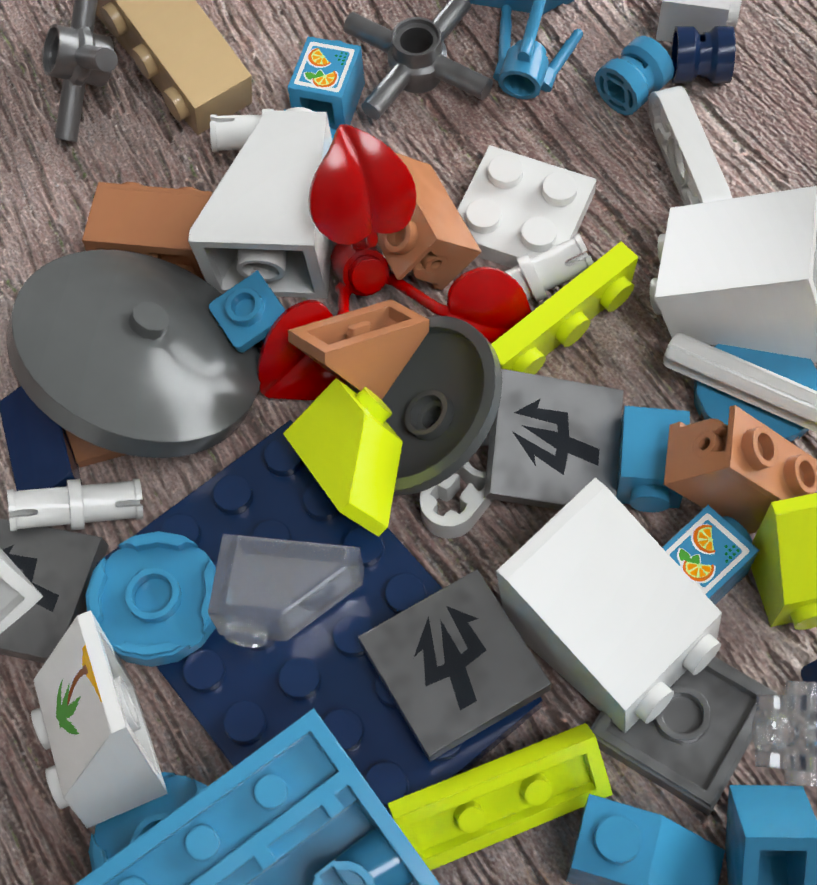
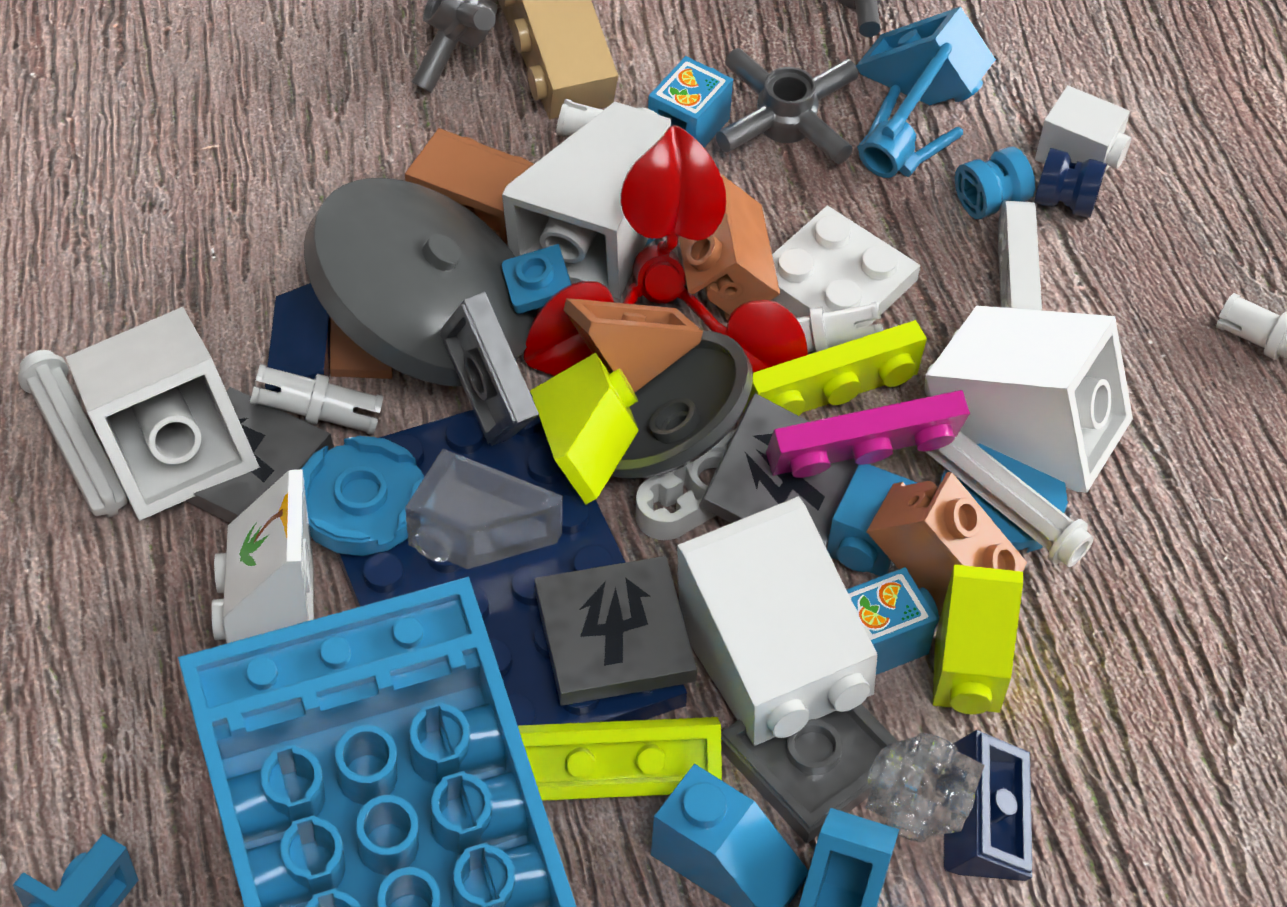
camera: 10 degrees right, 10 degrees down
none -> flat silver tile [440,292,539,446]
none -> dark pink plate [766,390,970,478]

